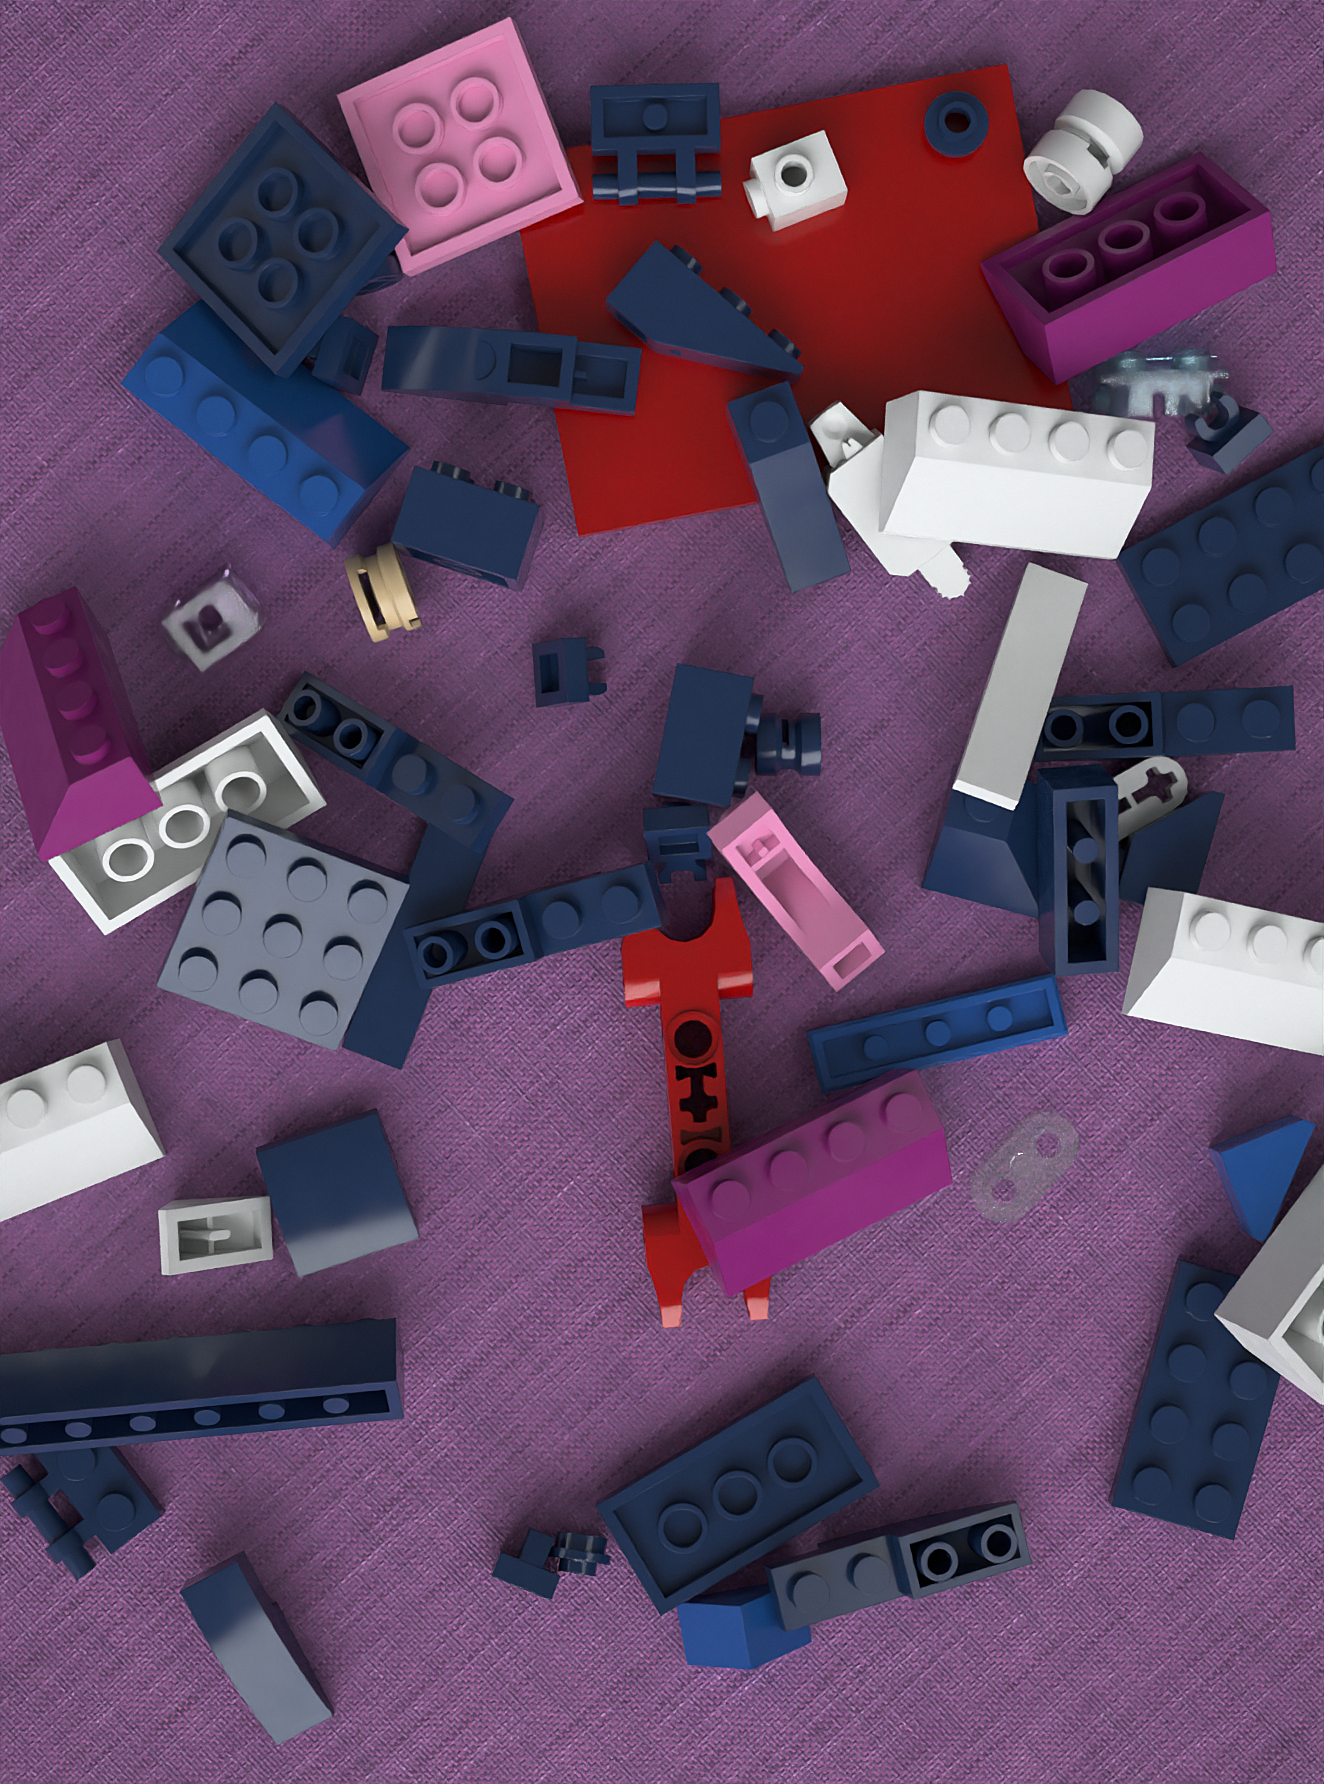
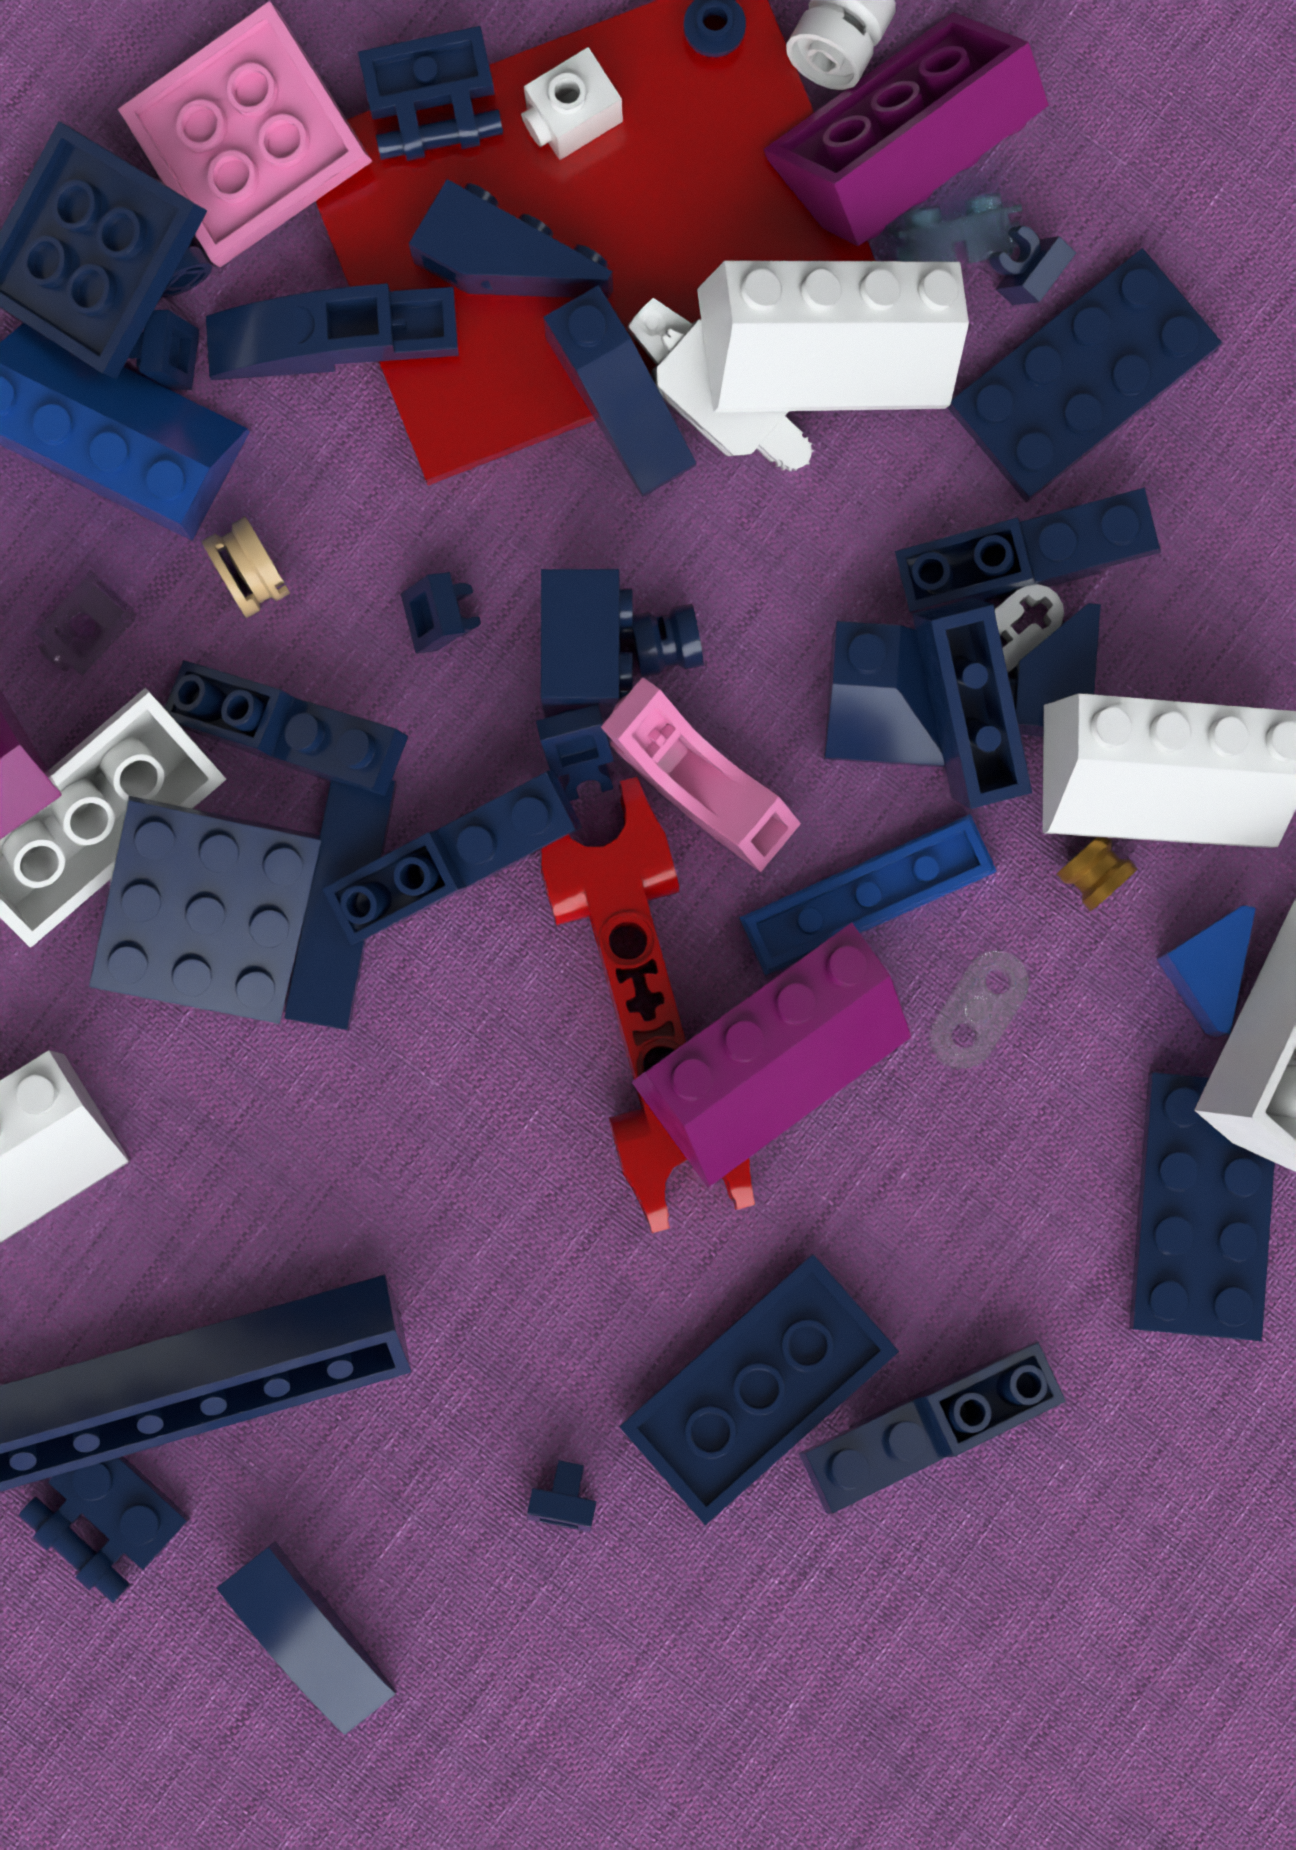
camera: 10 degrees left, 5 degrees down
white slope [158,1195,273,1275] -> none
dark blue slope [256,1108,420,1277] -> none
dark blue brick [391,461,545,593] -> none
dark blue plate [548,1531,612,1577] -> none
blue slope [677,1583,812,1670] -> none
white tile [952,562,1088,810] -> none
none -> pearl gold wheel [1056,837,1138,912]

